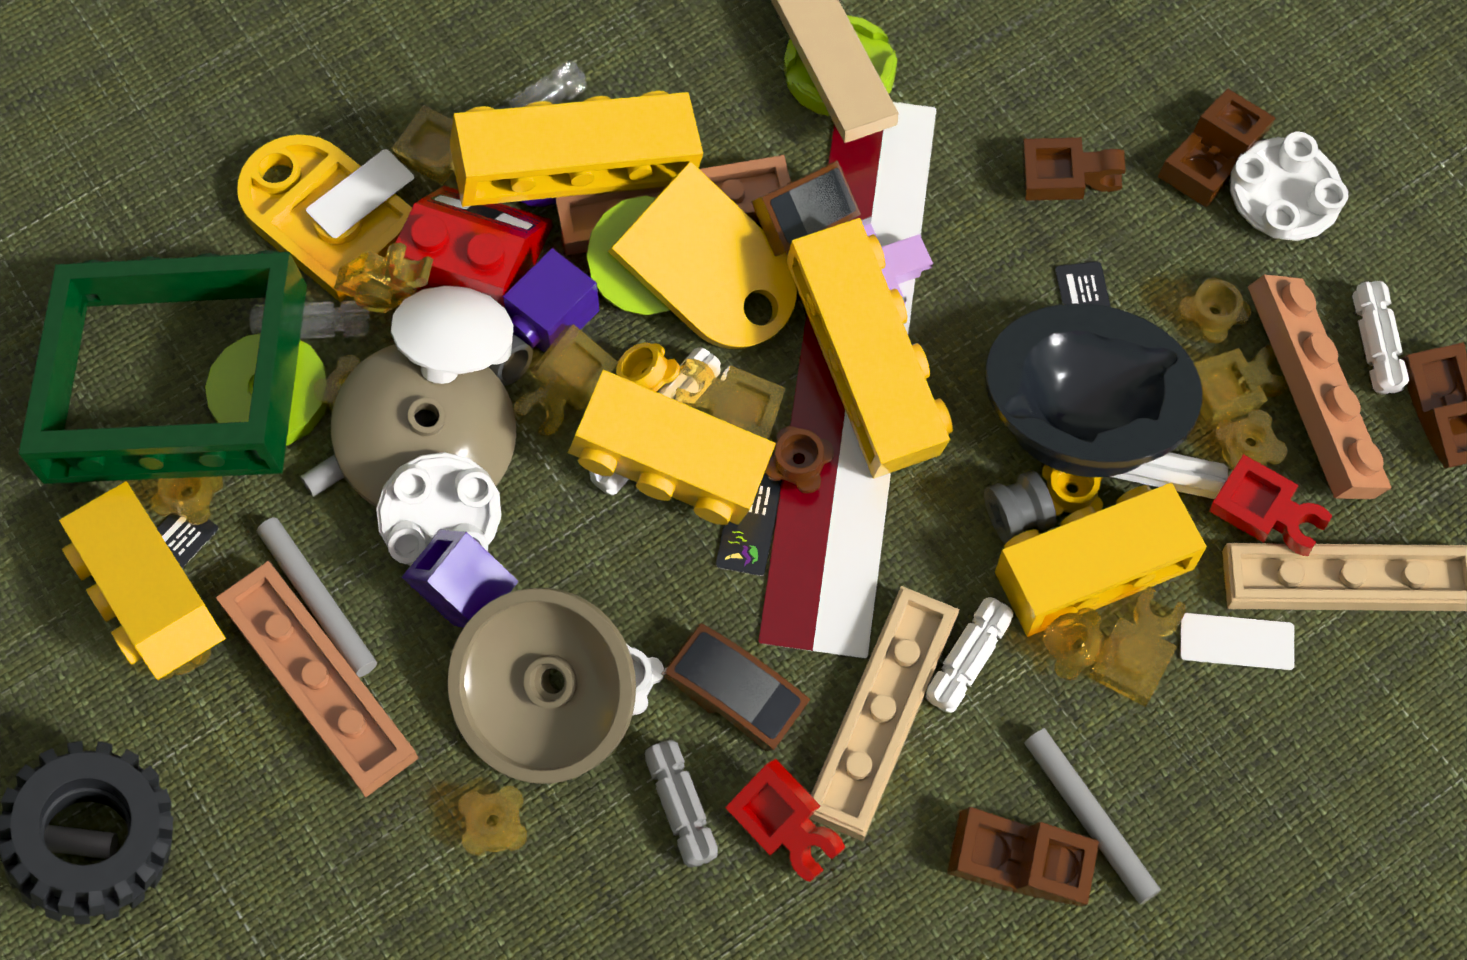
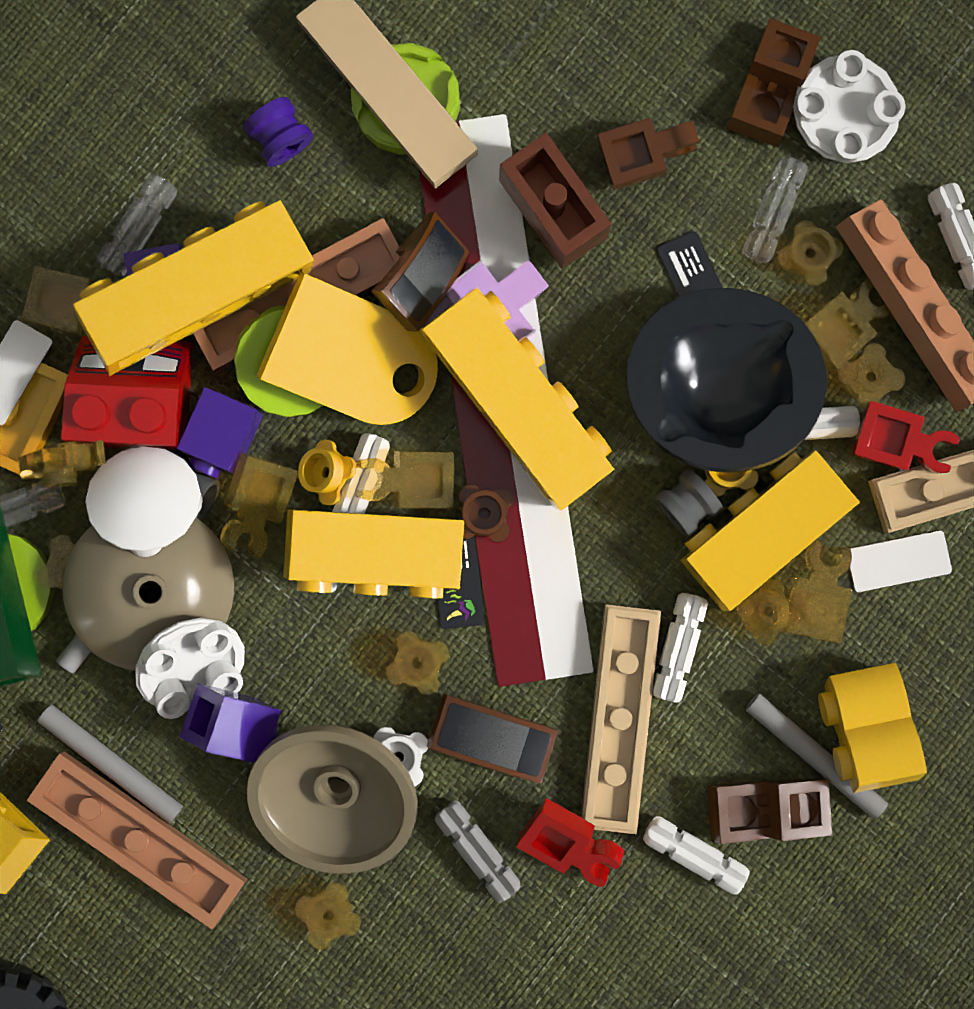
camera: 20 degrees left, 20 degrees up
none -> dark purple wheel [243,97,314,167]
none -> clear yellow plate [386,631,449,695]
none -> copper brick [499,132,612,269]
none -> white axle [643,816,750,895]
none -> clear axle [743,156,808,264]
none -> yellow brick [818,663,927,793]

